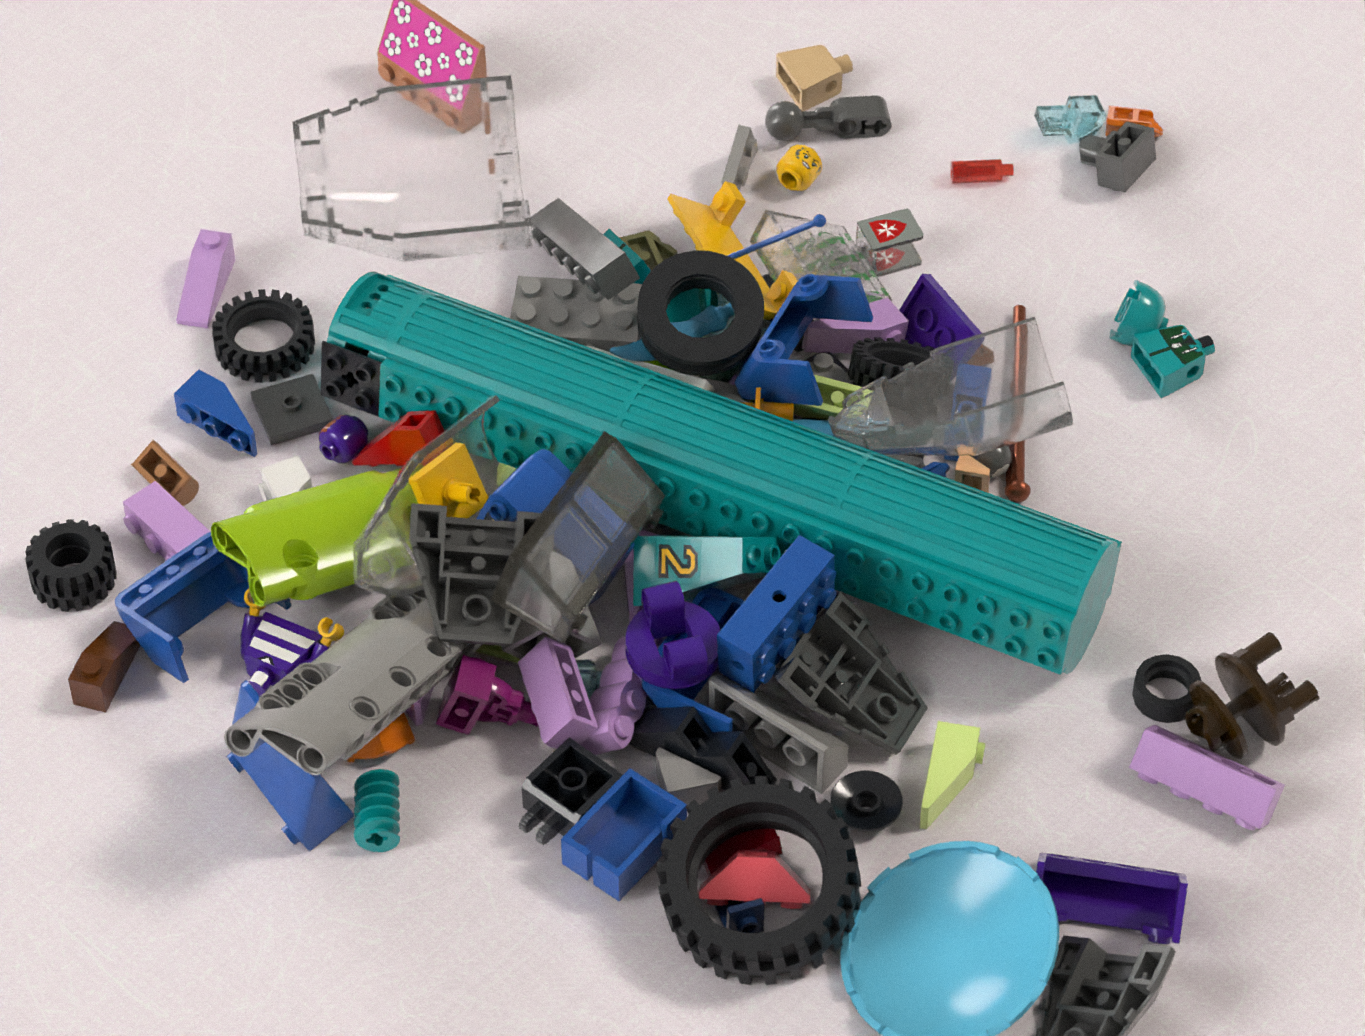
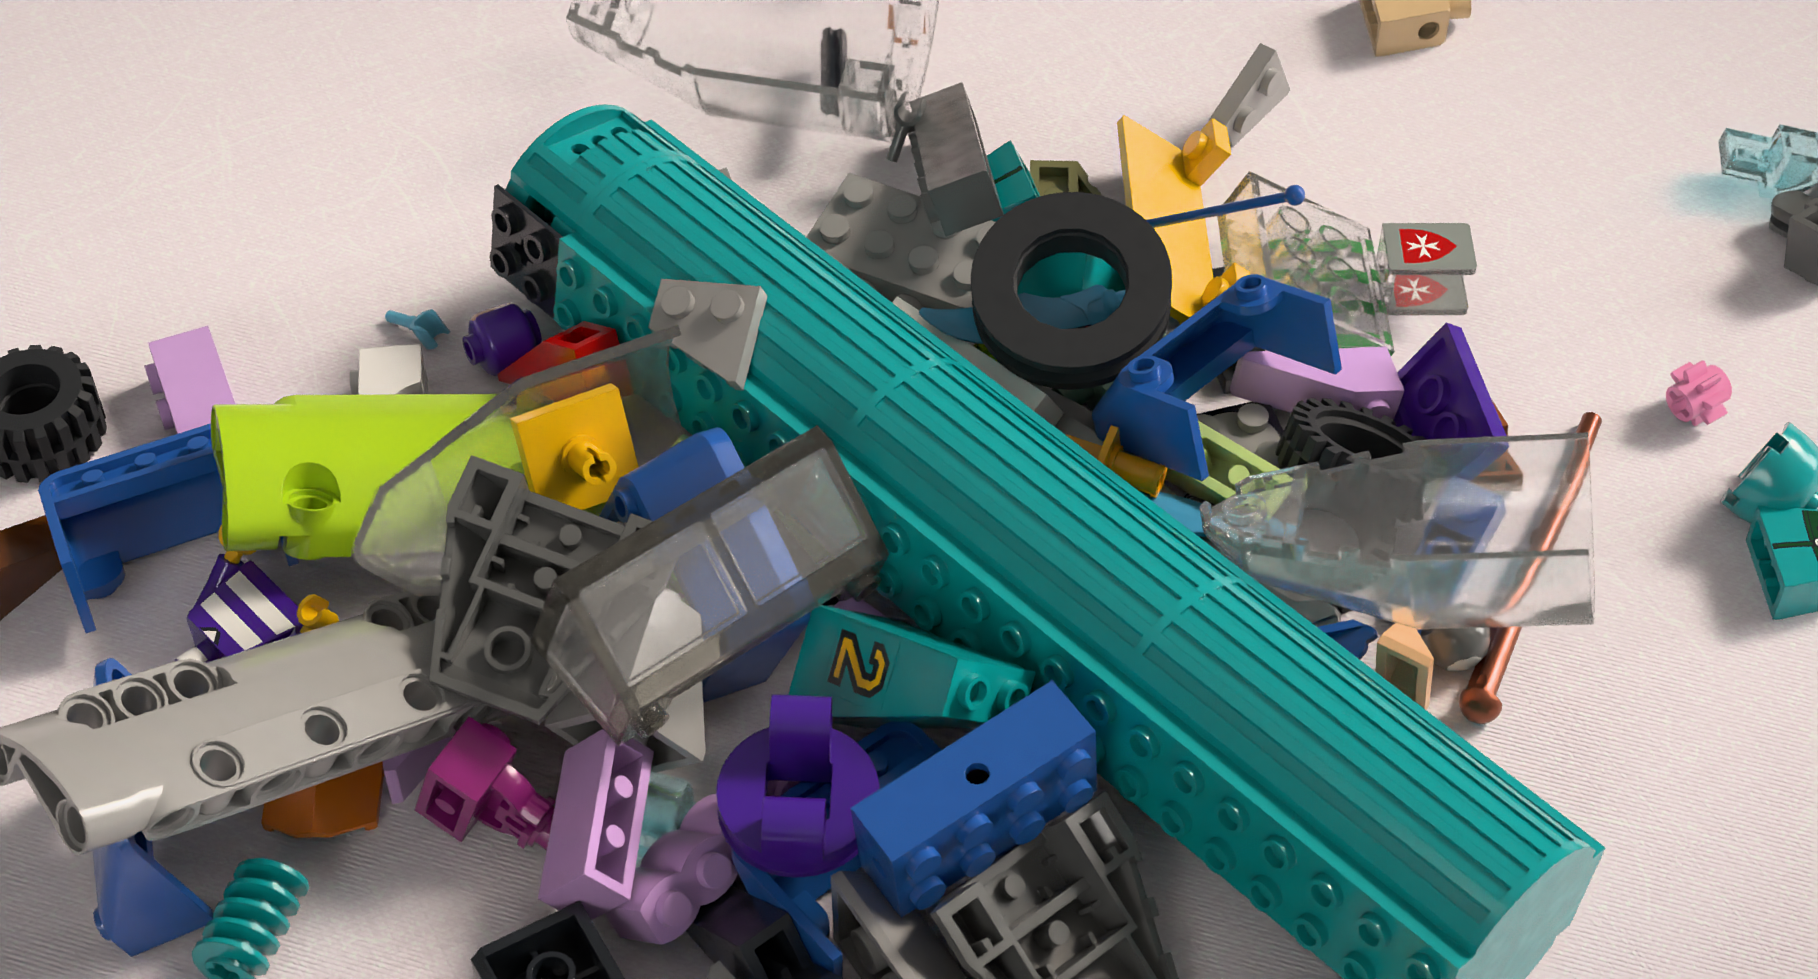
camera: 20 degrees right, 0 degrees up
medium nougat brick [131,440,199,506] -> none
blue slope [174,369,258,457] -> none
lavender slope [176,229,235,328] -> none
black tyre [212,289,315,383] -> none
dark grey plate [250,374,333,445] -> none
dark grey beam [765,95,892,141] -> none
yellow head [776,145,822,191] -> none
clear red cylinder [950,159,1014,184] -> none
none -> medium azure hand [385,309,450,350]
none -> light grey wing [649,279,767,391]
none -> black axle [821,27,848,115]
none -> dark grey hand [886,91,927,162]
none -> bright pink gear [1666,360,1732,426]

